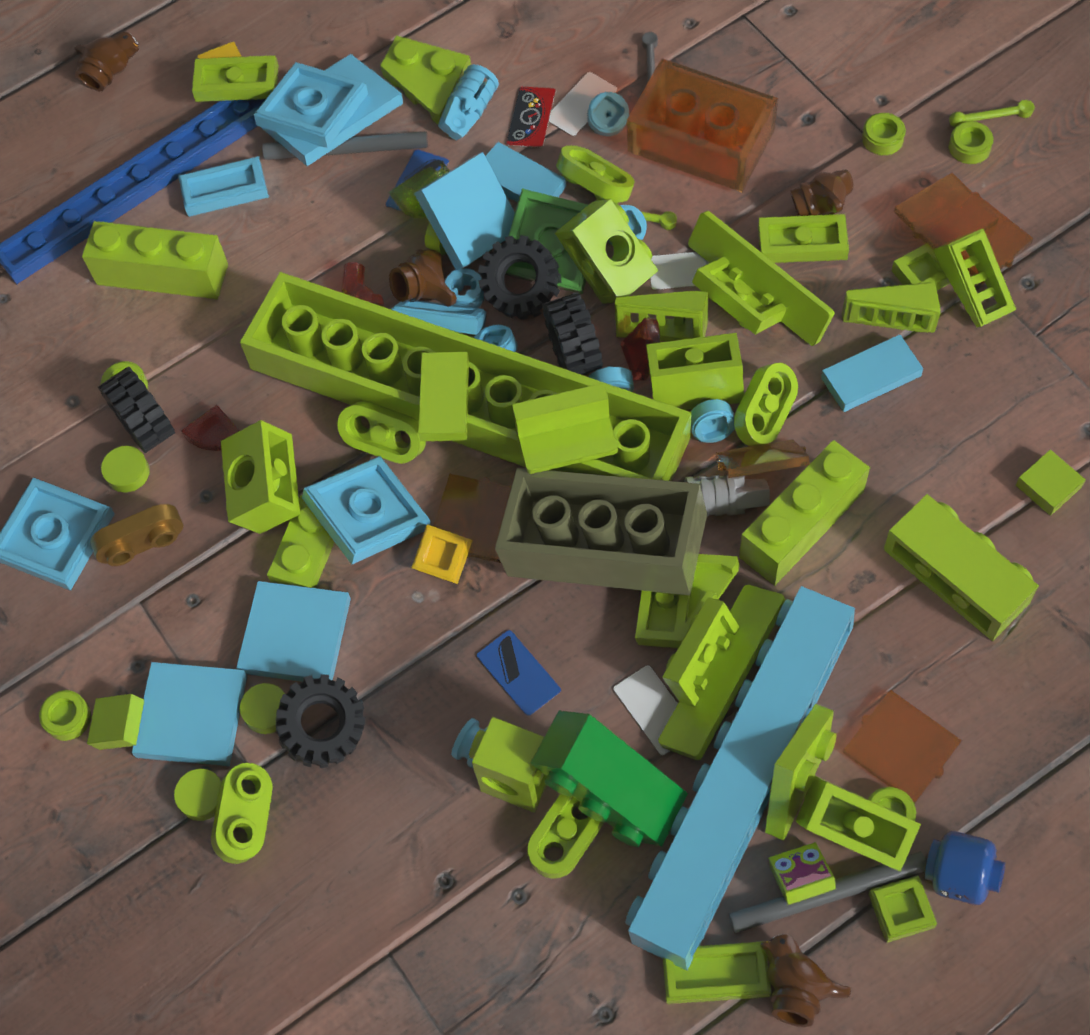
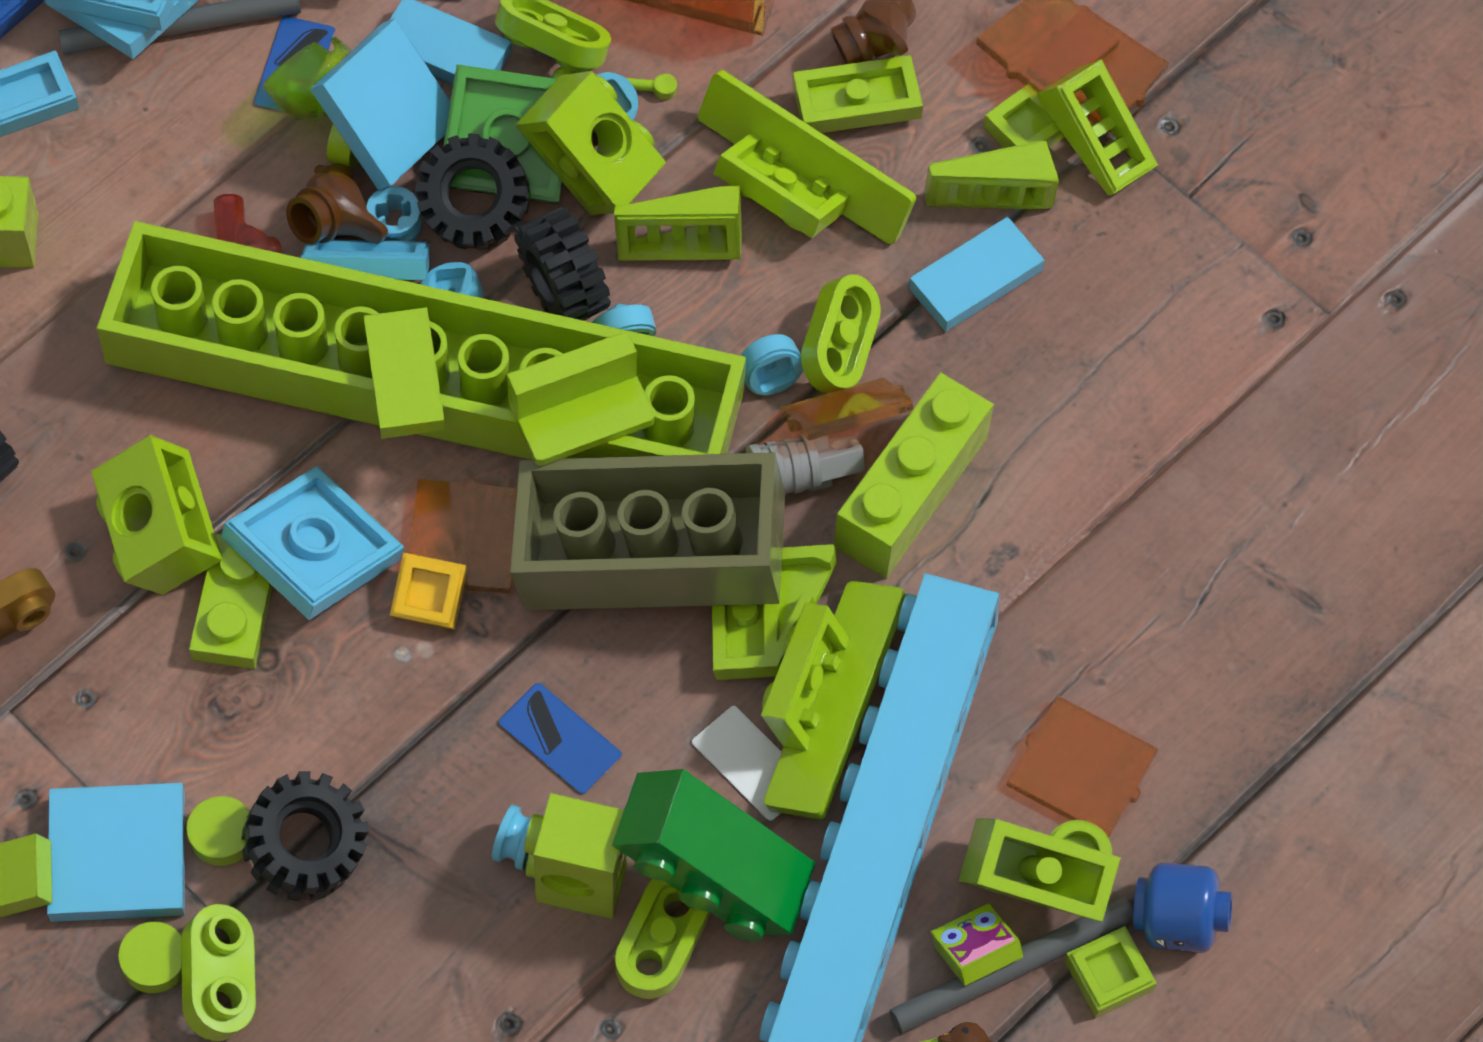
camera: 20 degrees left, 0 degrees up
clear red tile [181,405,240,451] -> none
medium azure tile [236,581,351,682] -> none
lime plate [337,401,426,464] -> none
clear red tile [620,318,660,381] -> none
lime brick [646,333,744,410] -> none
white sticker [651,252,709,290] -> none
lime wing [765,704,837,840] -> none
lime brick [884,494,1039,642] -> none
lime tile [1015,449,1086,516] -> none

